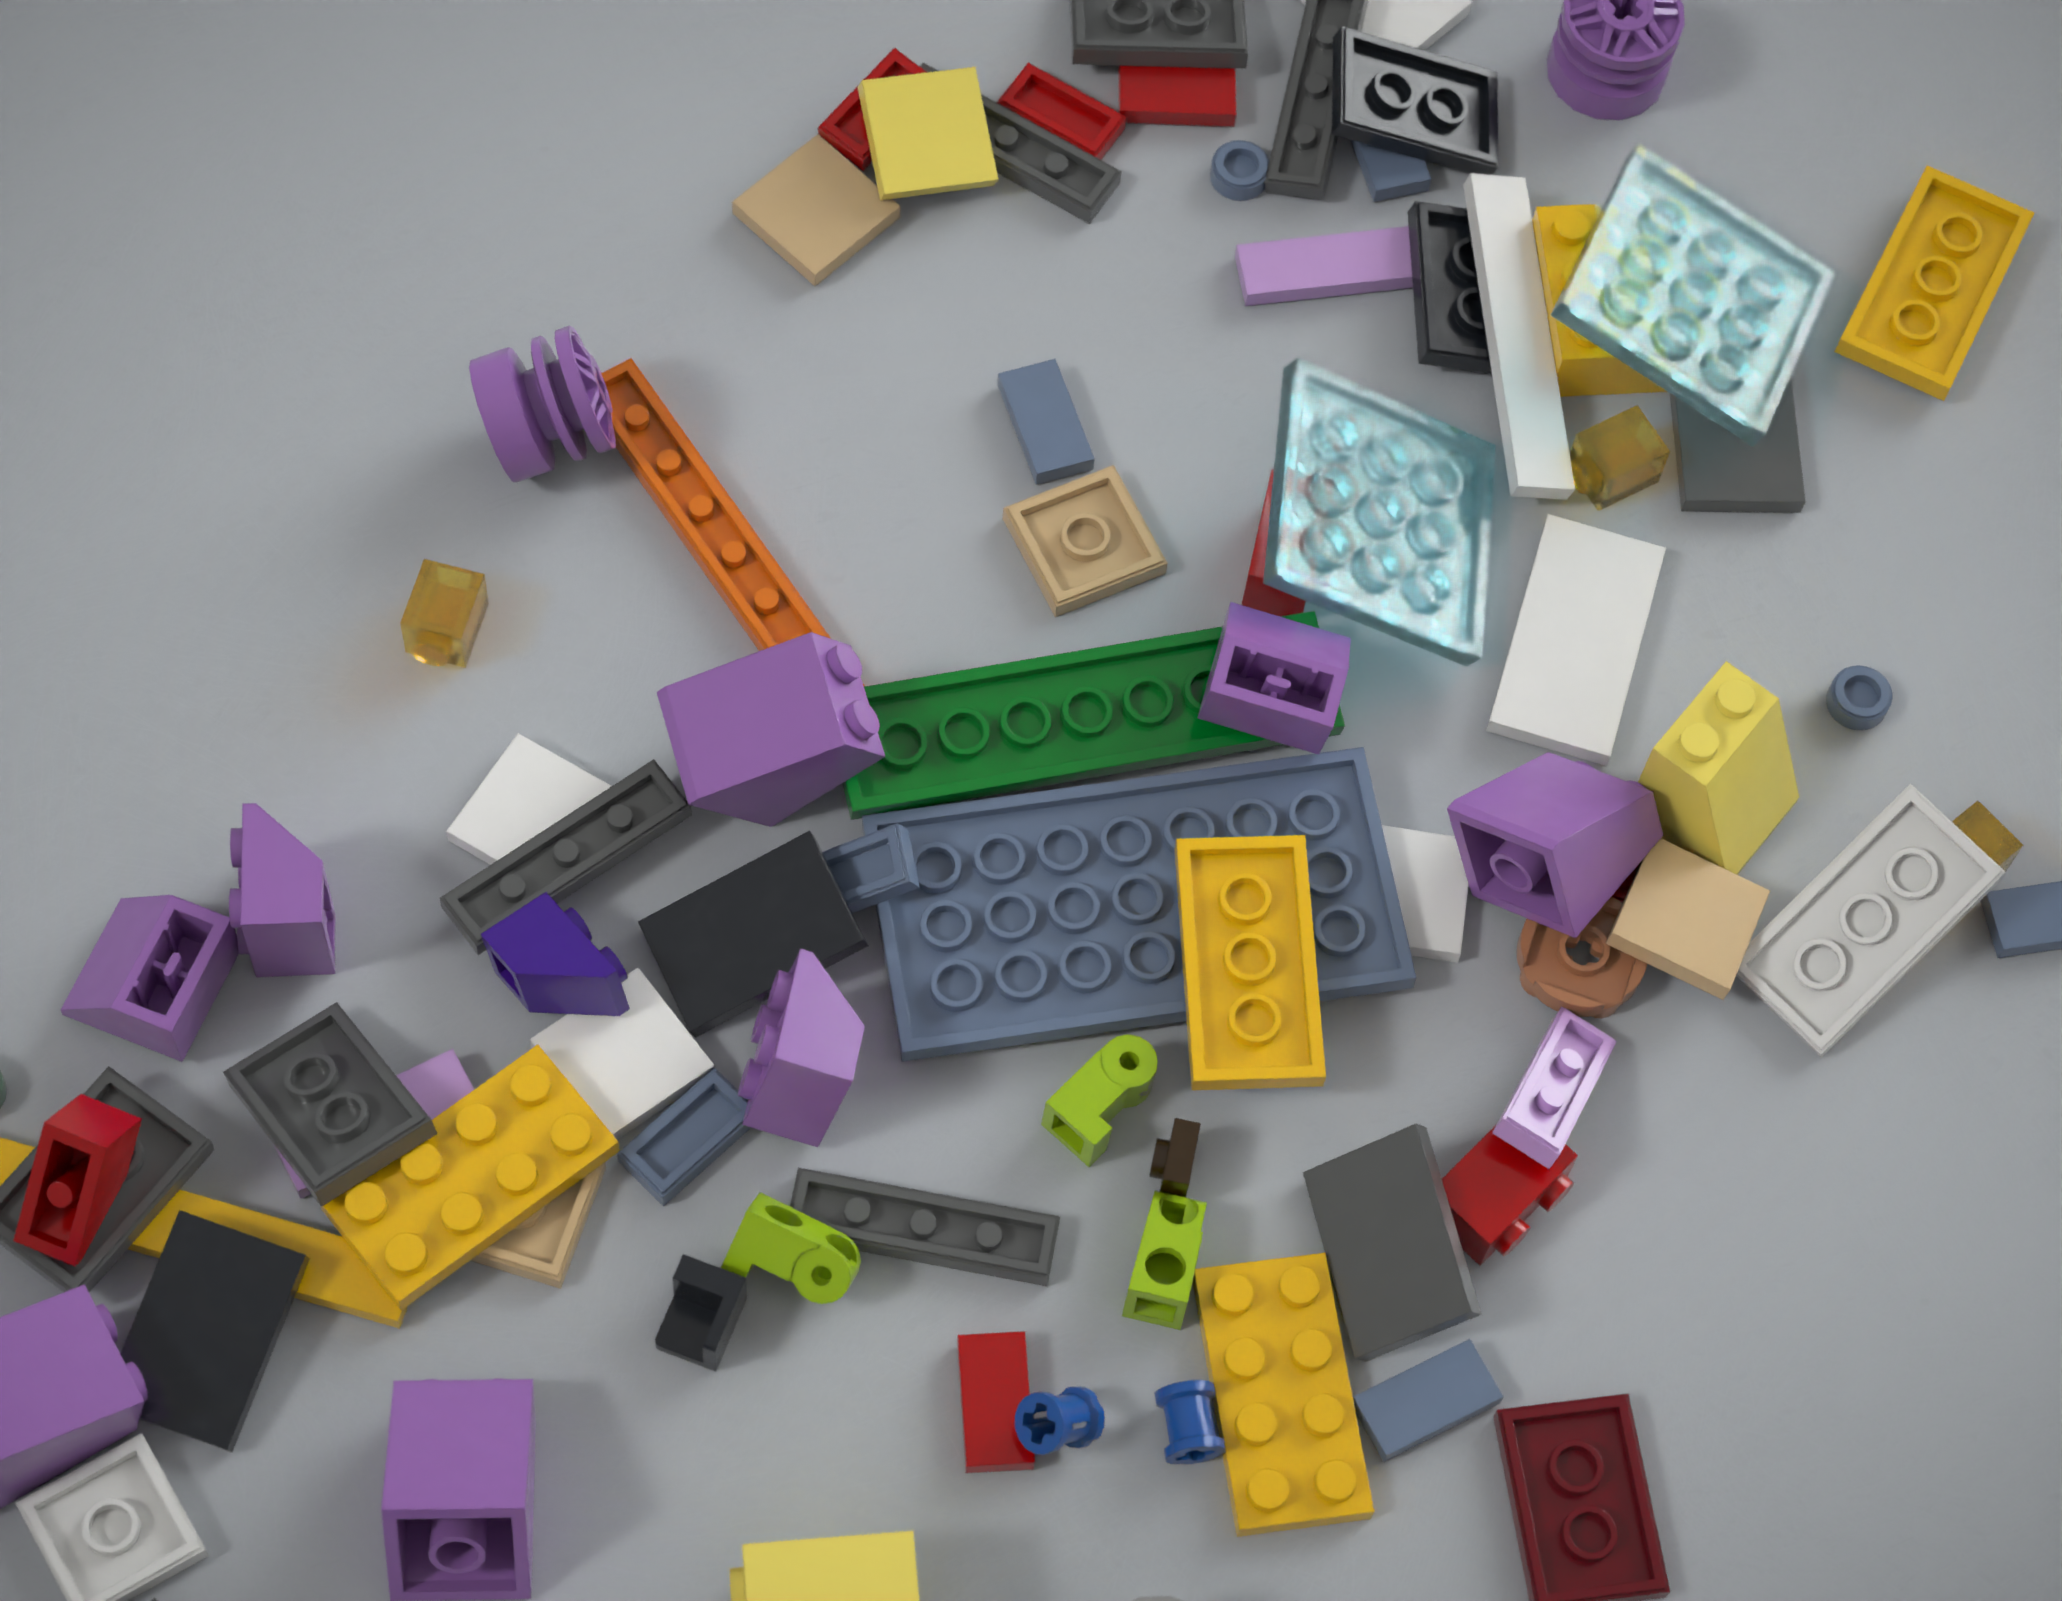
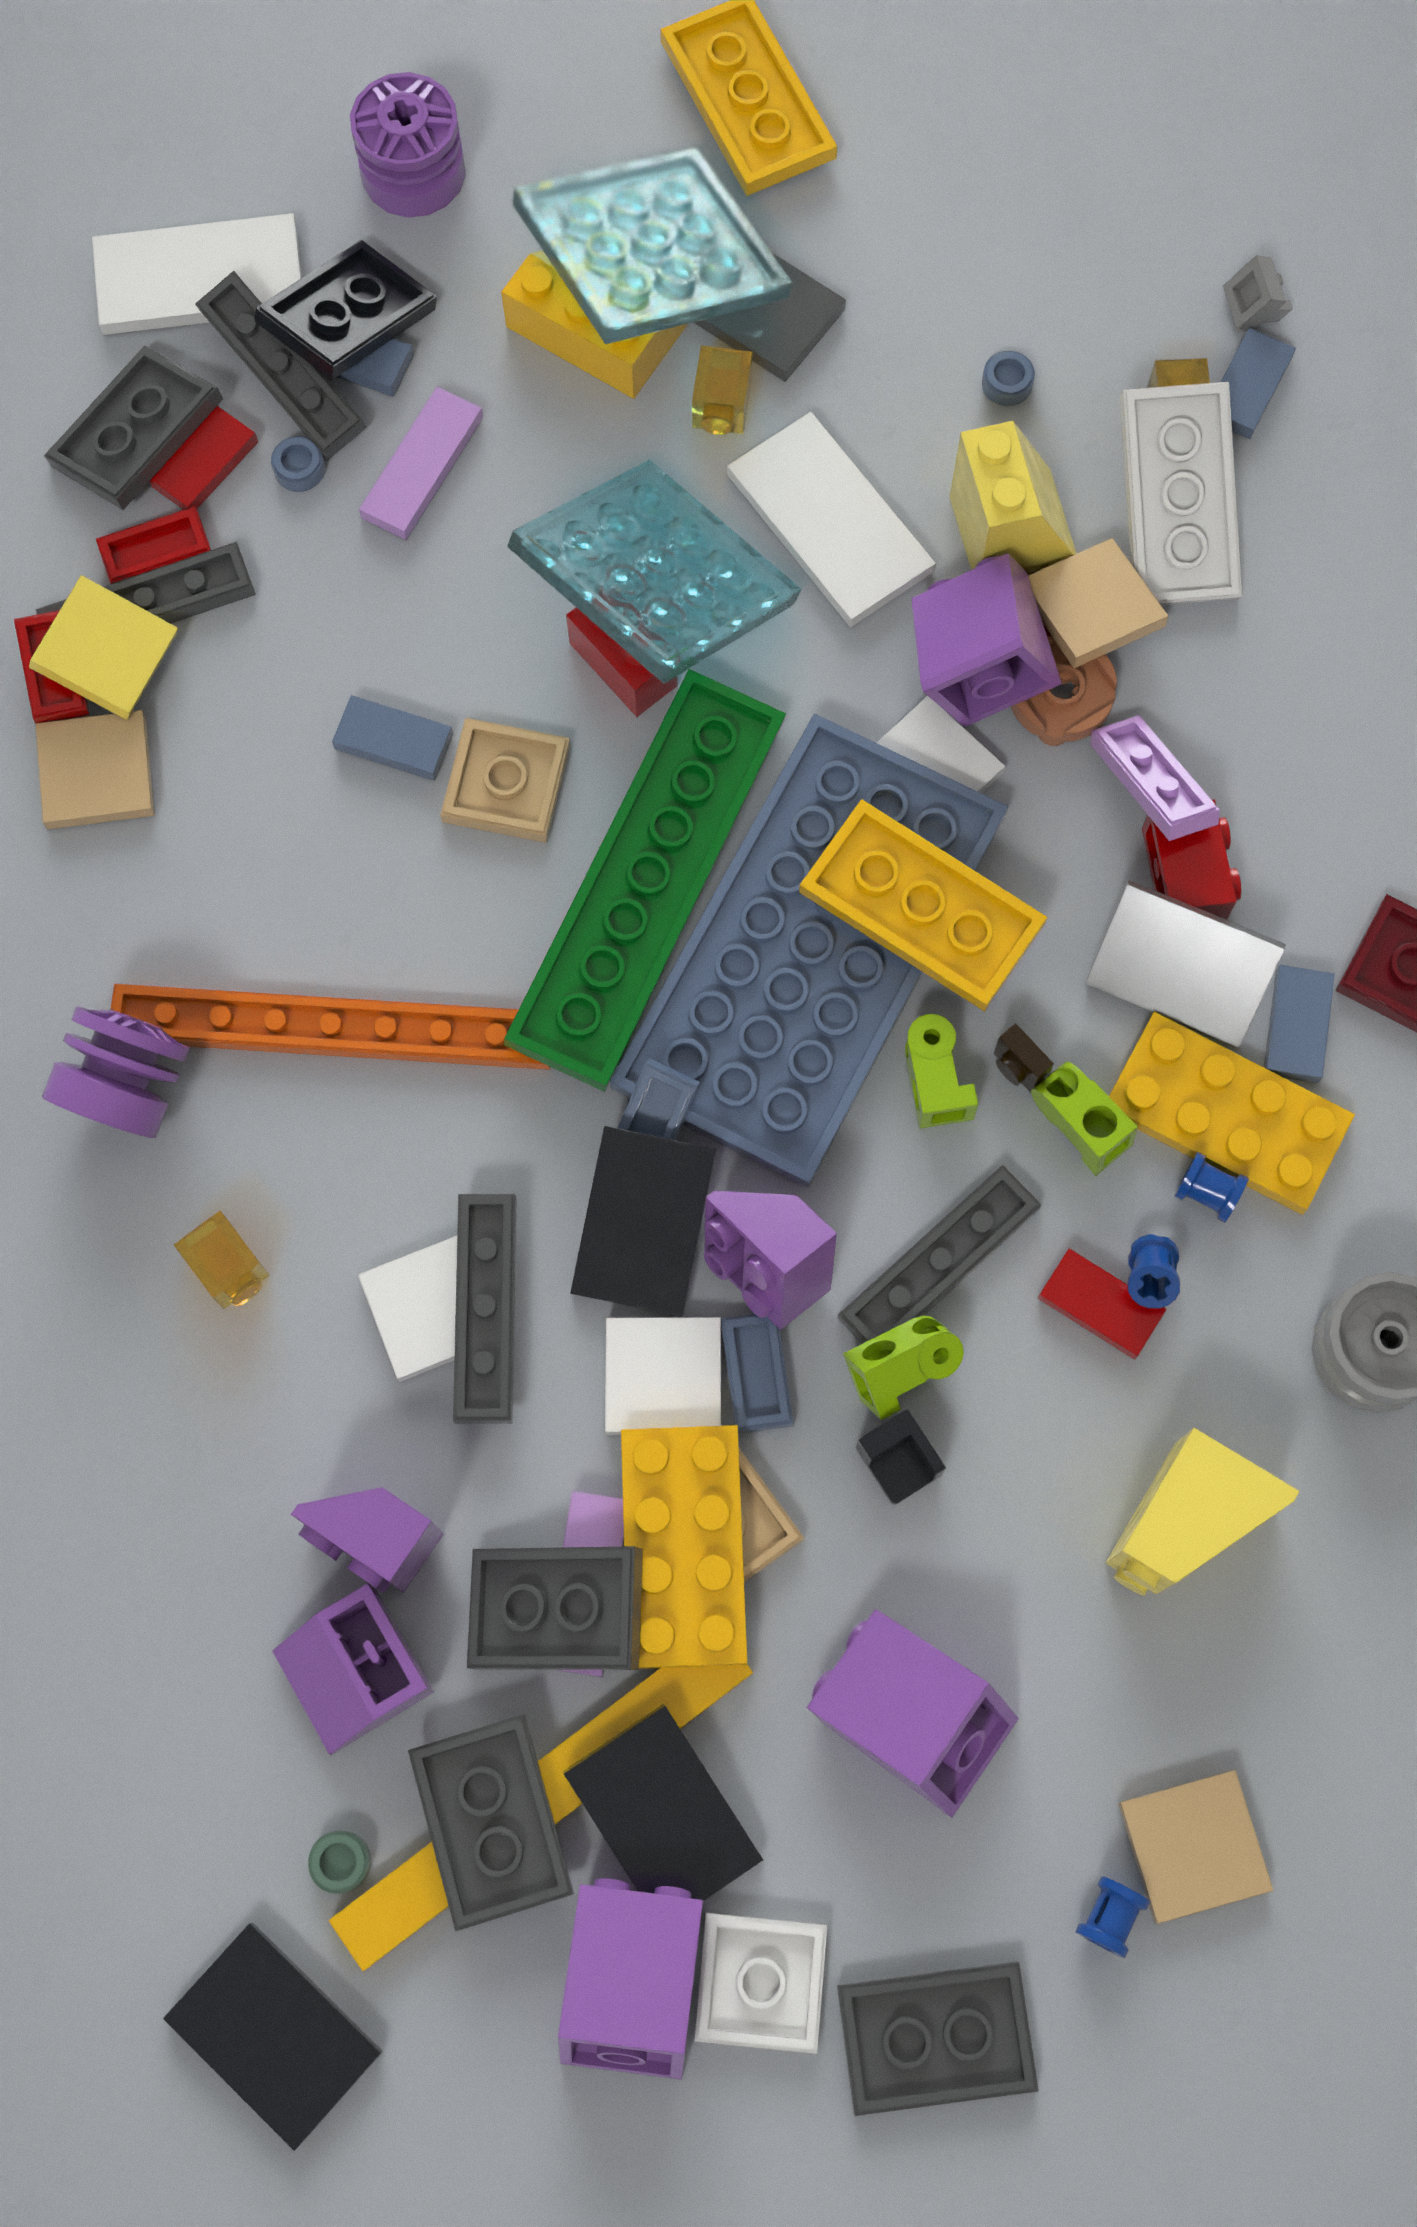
camera: 45 degrees left, 10 degrees up
red slope [13,1094,142,1266] -> none
dark purple slope [480,892,630,1016] -> none
medium lavender slope [656,632,885,827] -> none
medium lavender slope [1198,602,1351,755] -> none
black tile [1408,201,1492,374] -> none
white tile [1463,173,1575,500] -> none

